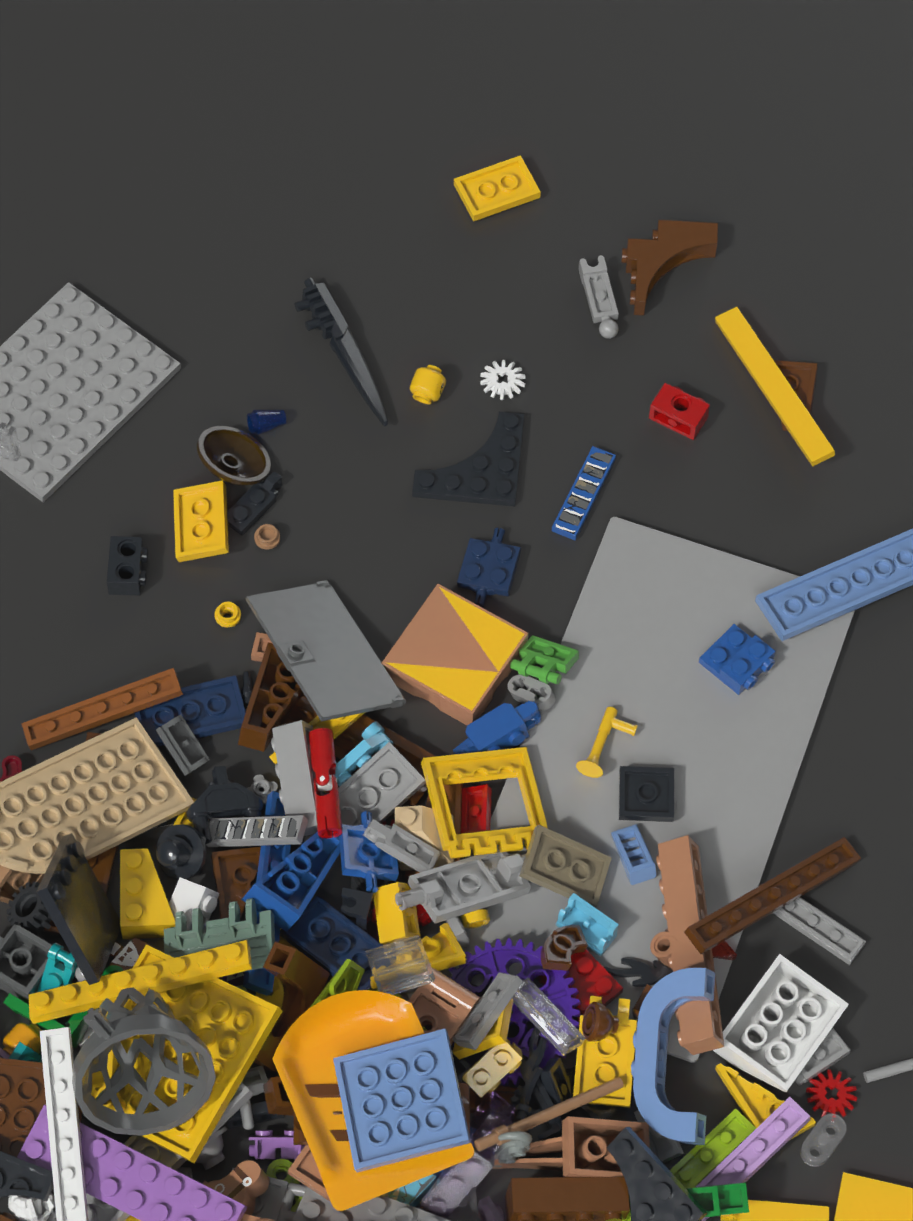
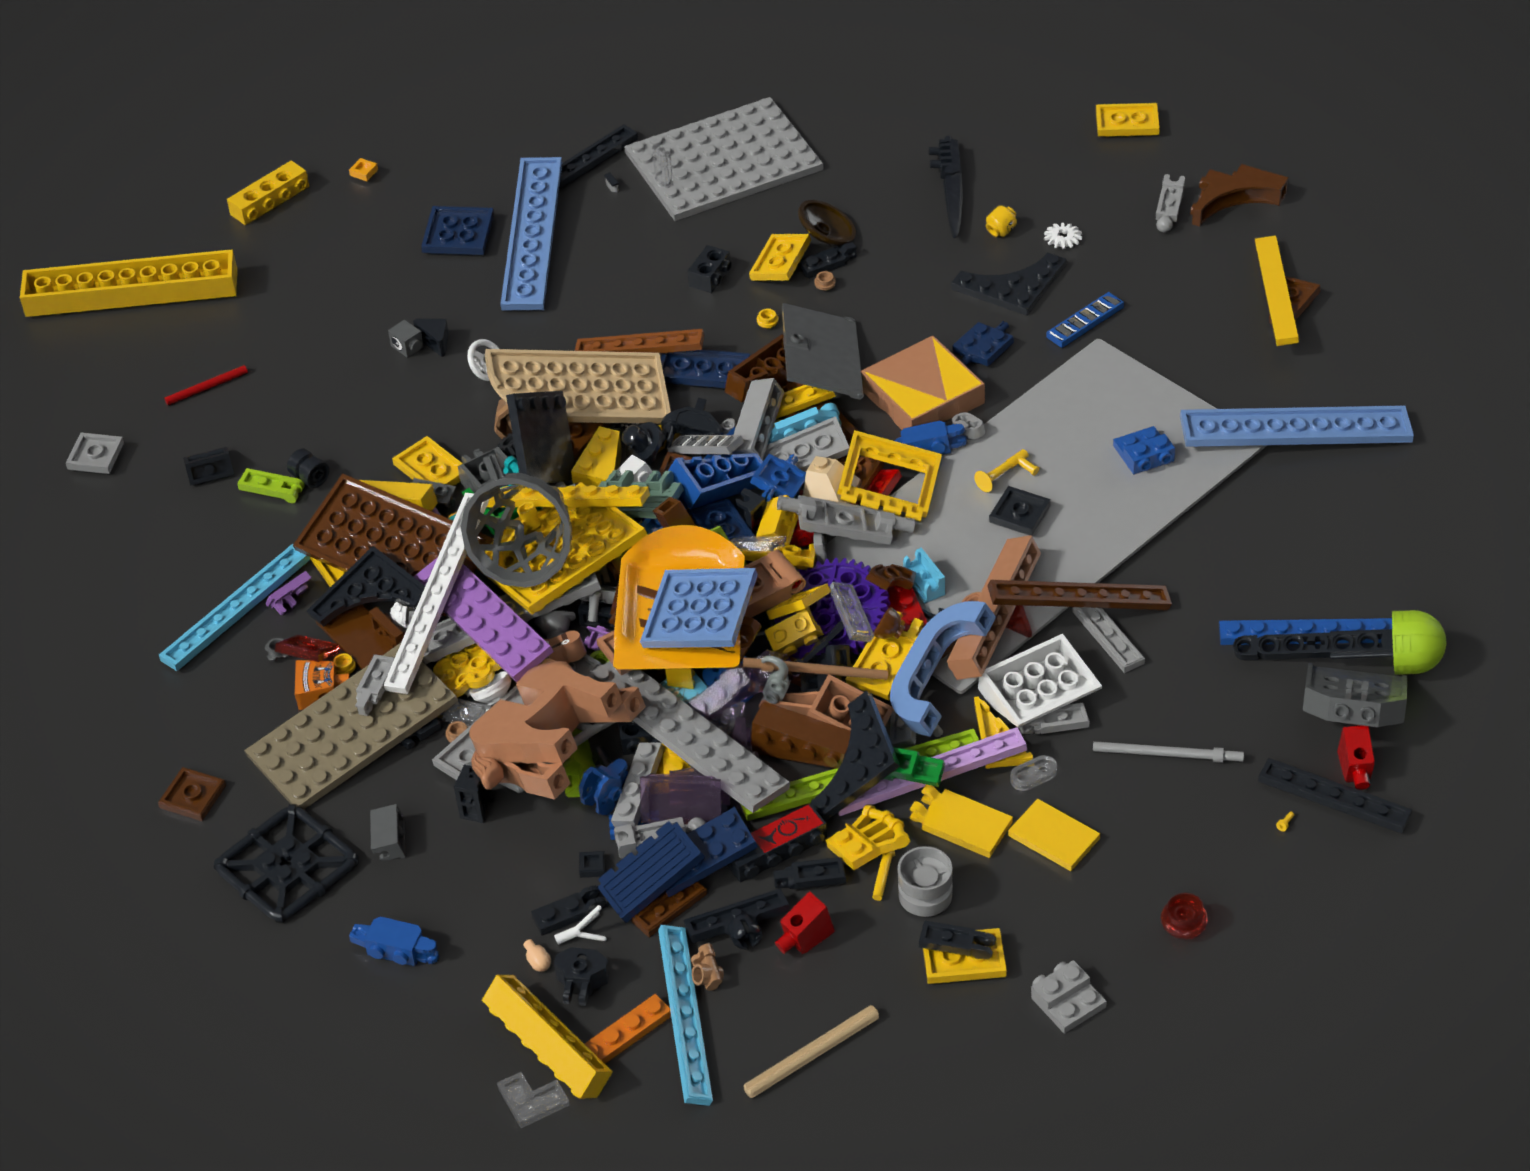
camera: 30 degrees right, 15 degrees down
dark grey hinge [156,715,210,776] -> none
clear blue cone [247,409,286,435] -> none
red piece [309,728,343,838] -> none
light grey hinge [363,819,440,872] -> none
light grey tile [453,972,523,1050] -> none
yellow tile [461,909,490,929] -> none
bright green plate [510,635,579,685] -> none
dark tan plate [519,825,612,907] -> none
medium blue slope [611,824,656,885] -> none
red brick [649,383,710,440] -> none
red gear [806,1069,857,1119] -> none

